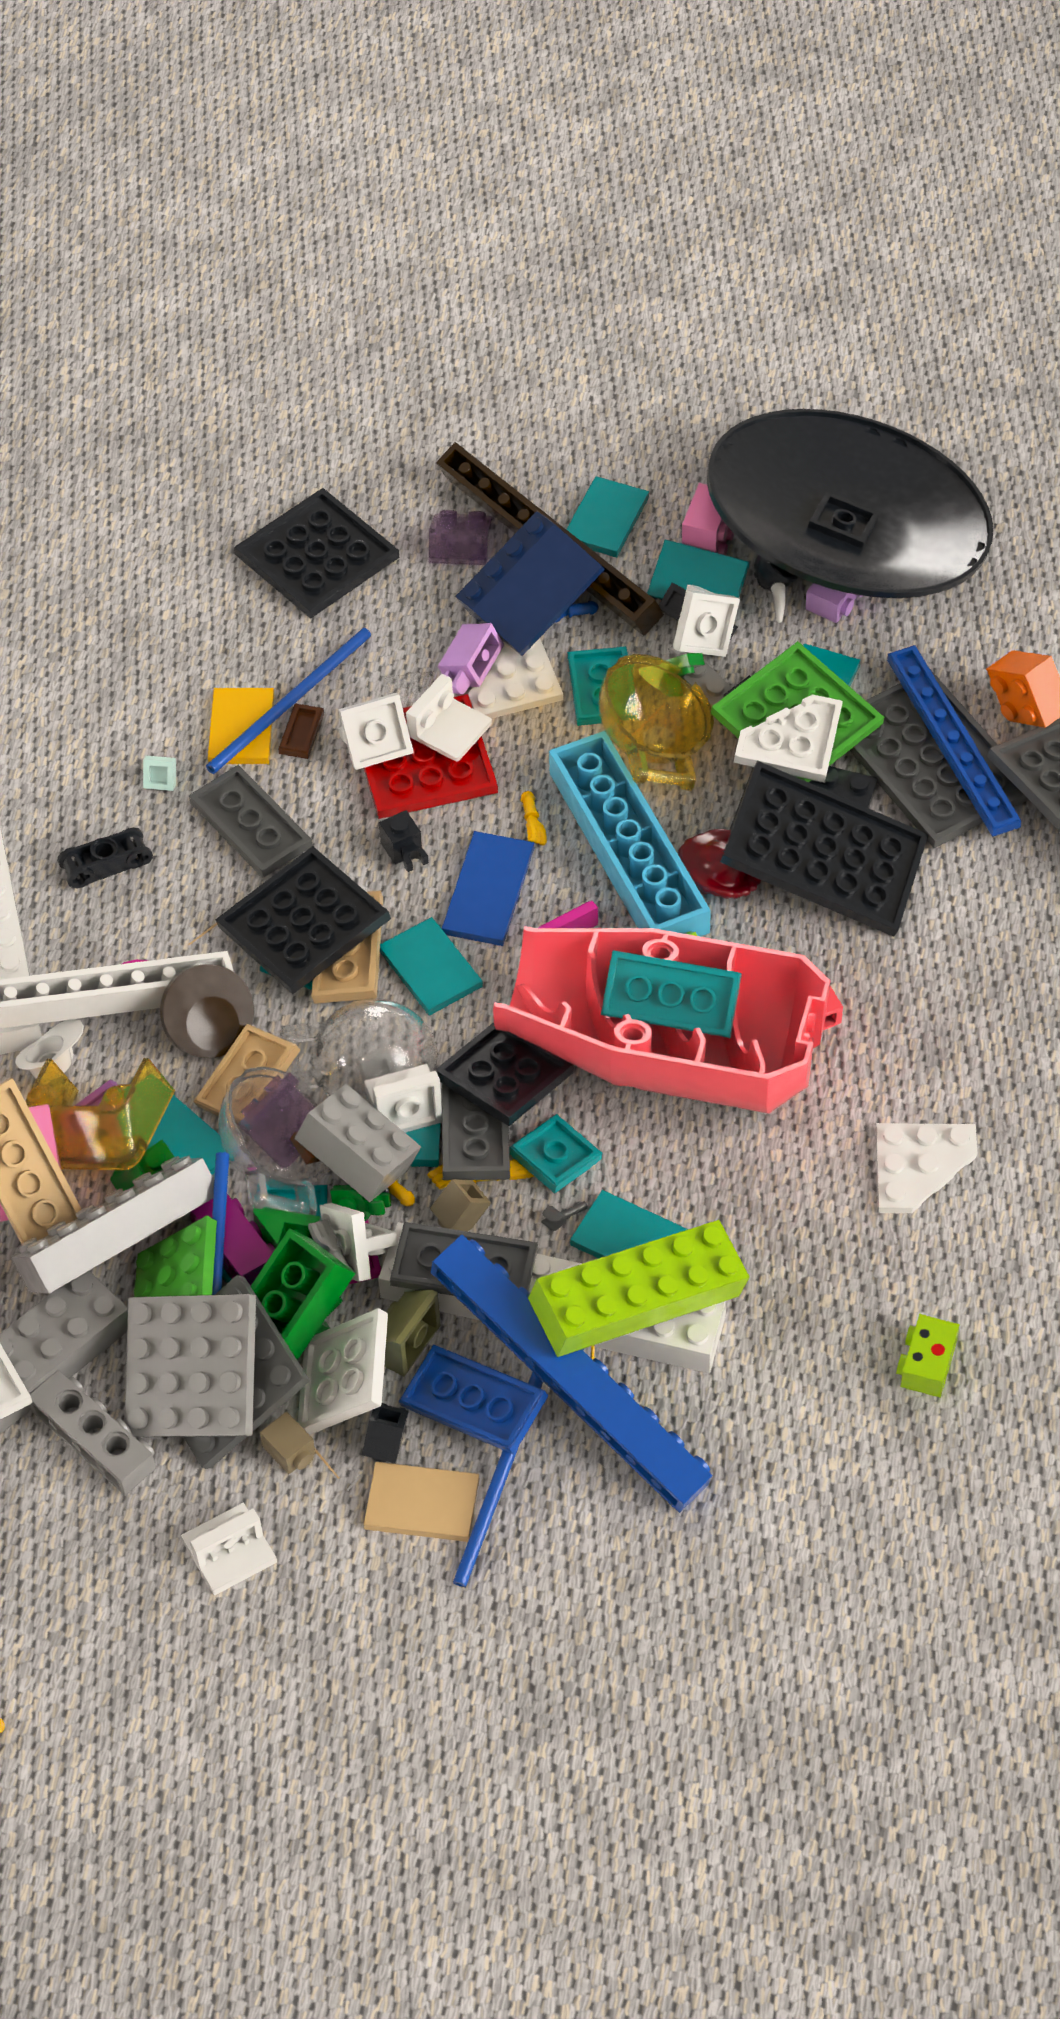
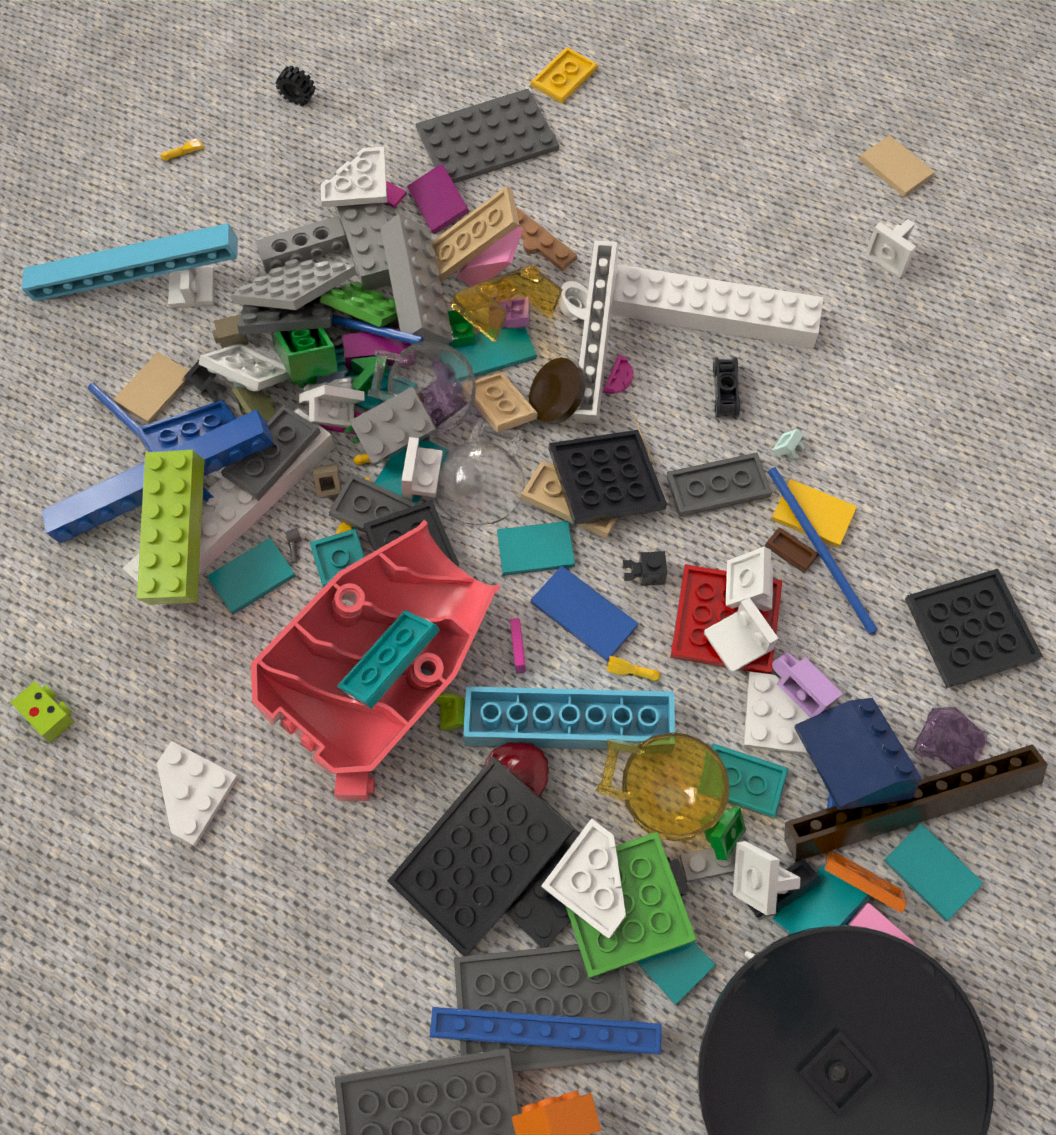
camera: 115 degrees right, 10 degrees up
none -> medium azure brick [22,223,238,301]
none -> orange tile [825,850,907,913]

